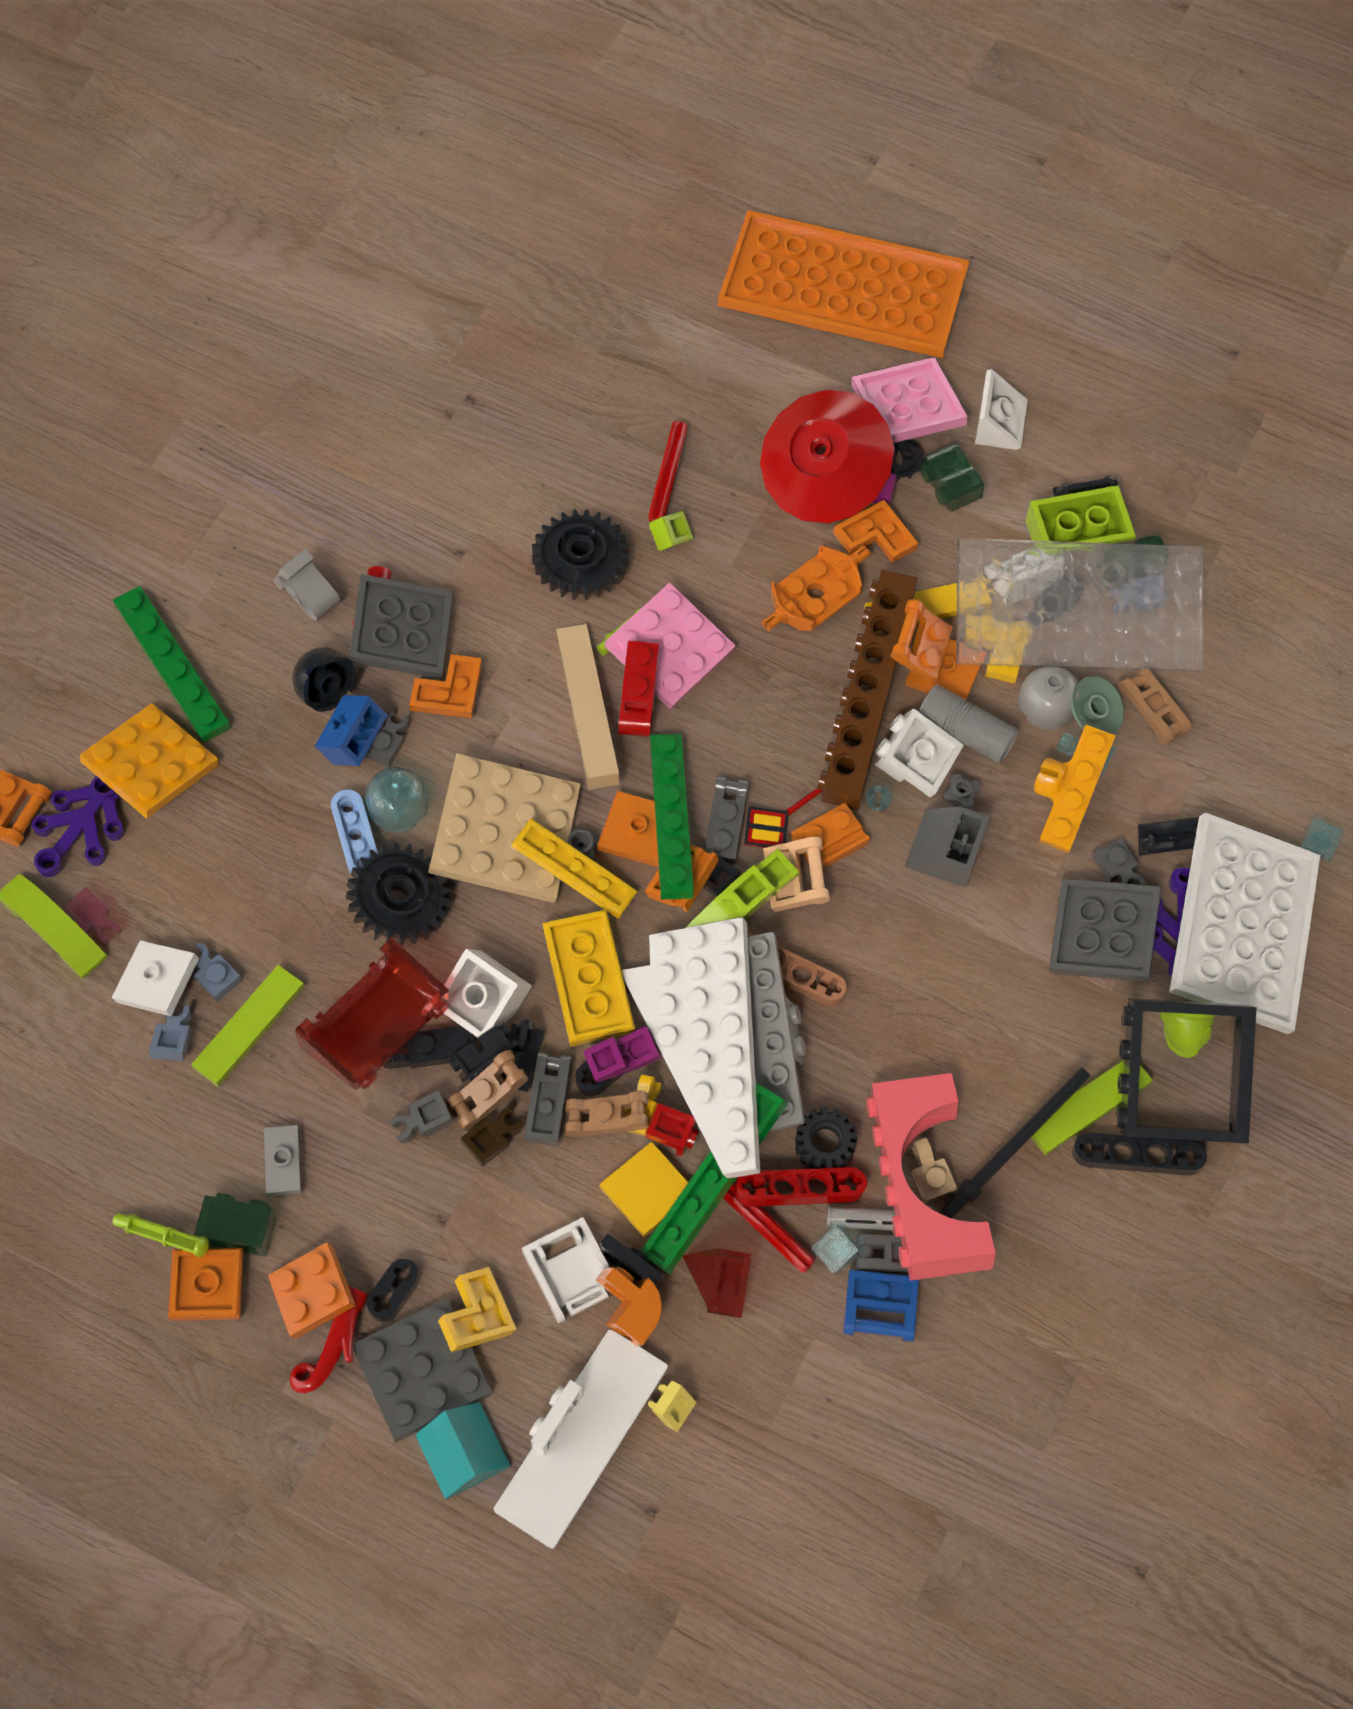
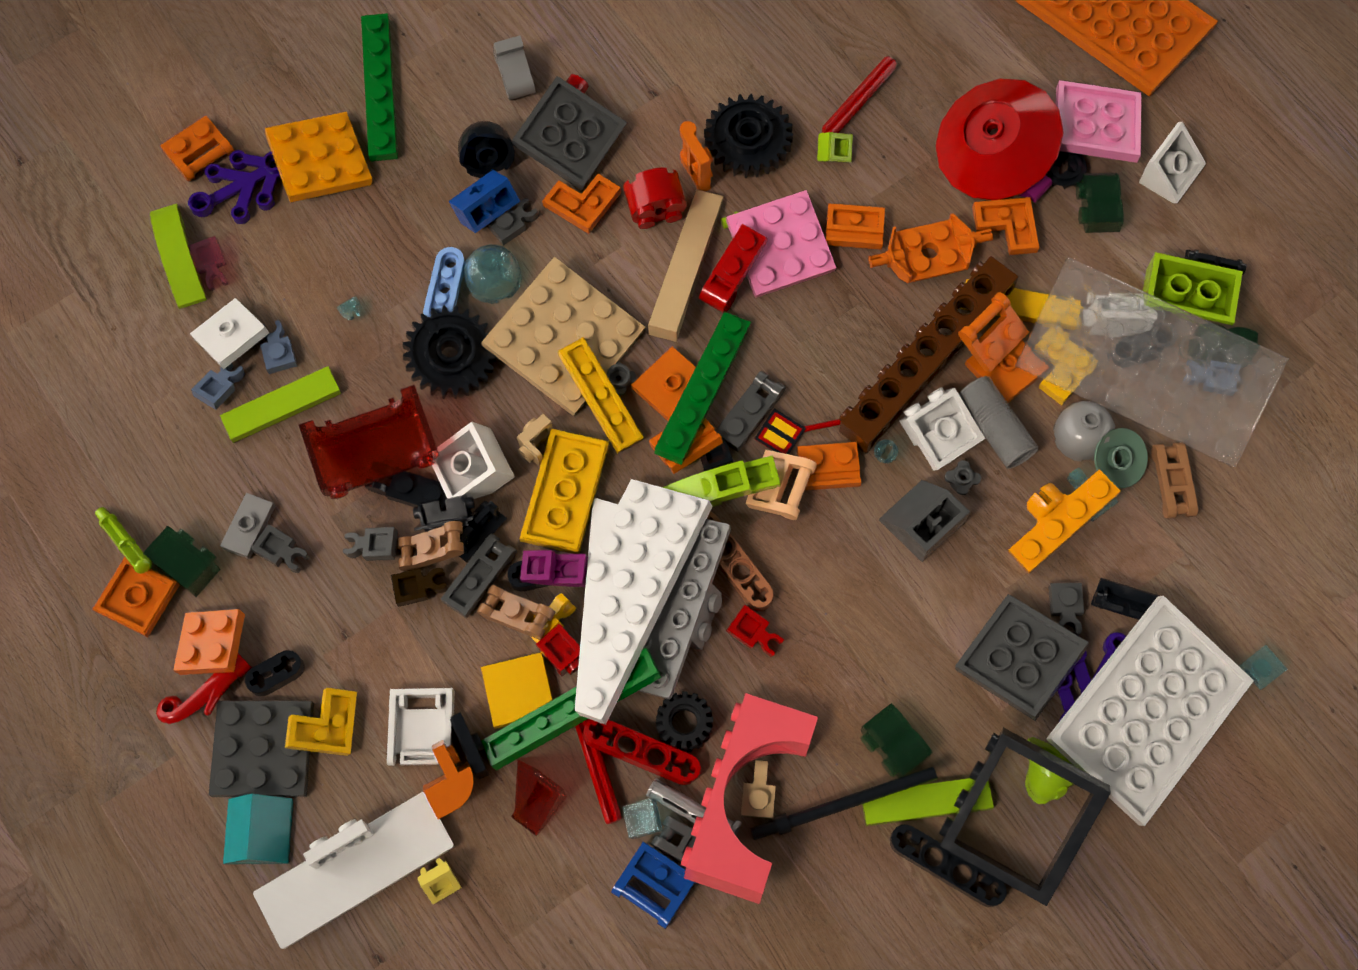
camera: 30 degrees right, 5 degrees up
none -> dark grey plate [251,524,310,573]
none -> clear light blue hinge [336,296,362,320]
none -> tan bracket [517,414,553,467]
none -> red brick [623,167,687,229]
none -> orange plate [679,121,713,192]
none -> red plate [726,605,784,657]
none -> orange plate [826,203,885,250]
none -> clear green brick [860,703,933,778]

